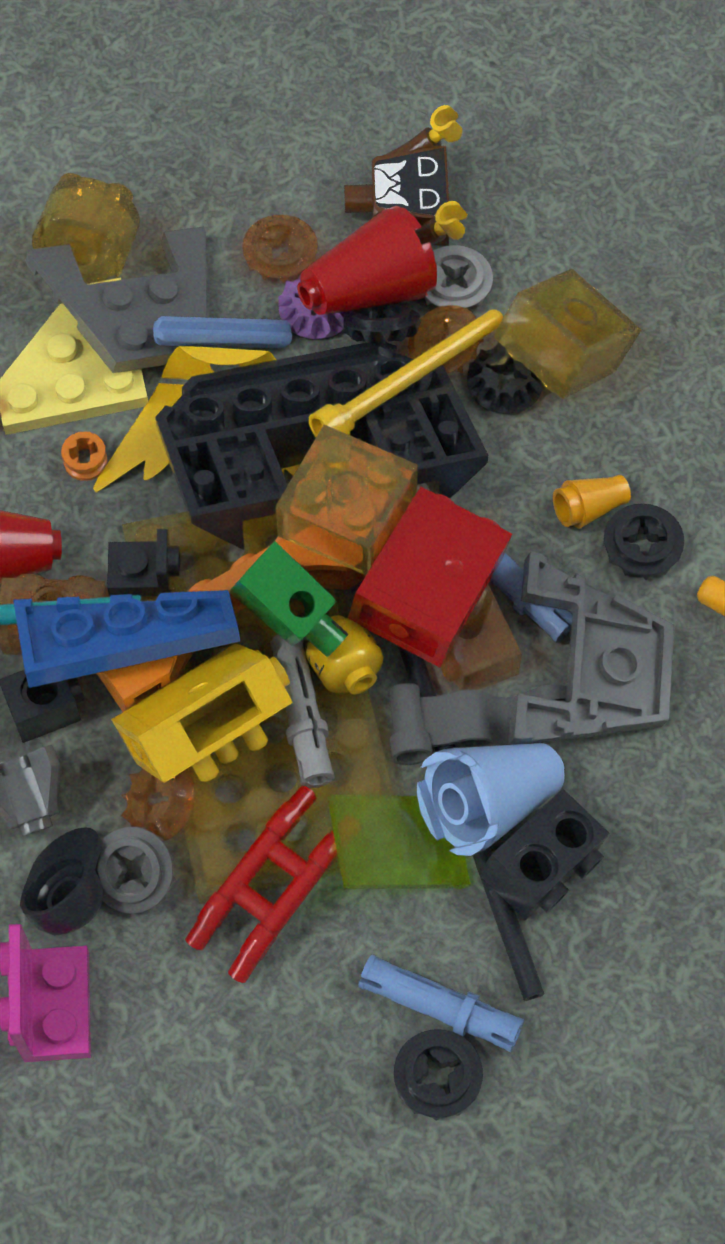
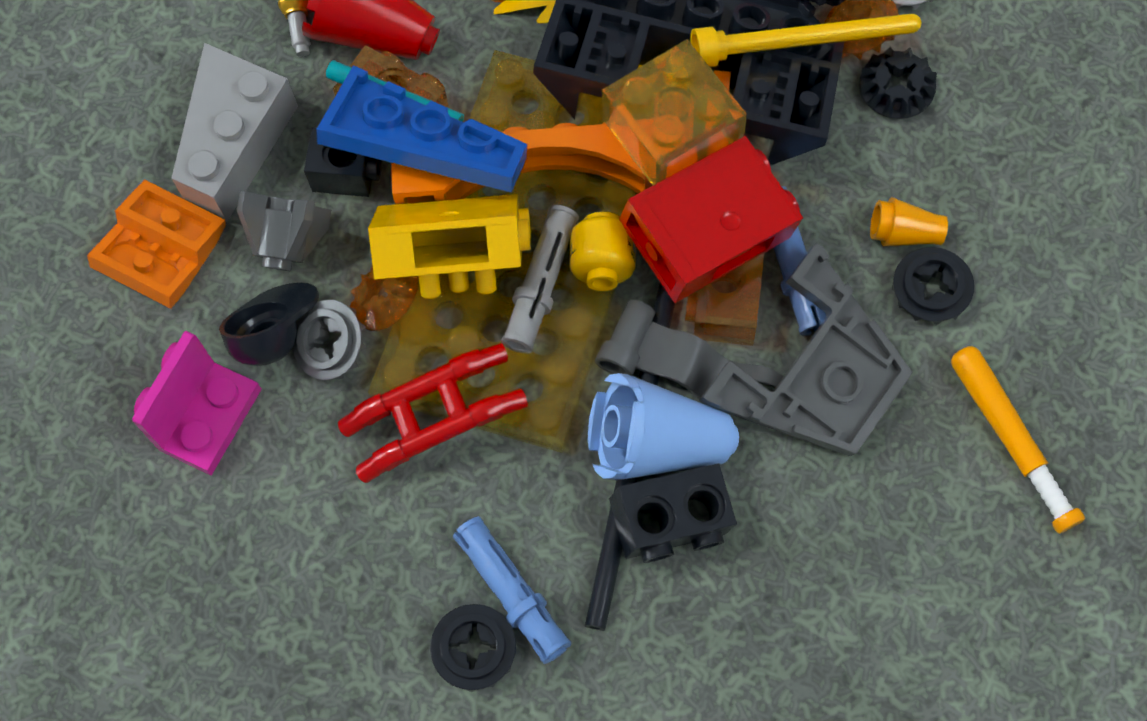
camera: 35 degrees right, 5 degrees up
black bracket [107,529,180,597] -> none
green torso [229,541,348,657] -> none
clear neon green piece [327,794,471,890] -> none
clear yellow brick [493,269,642,399] -> none

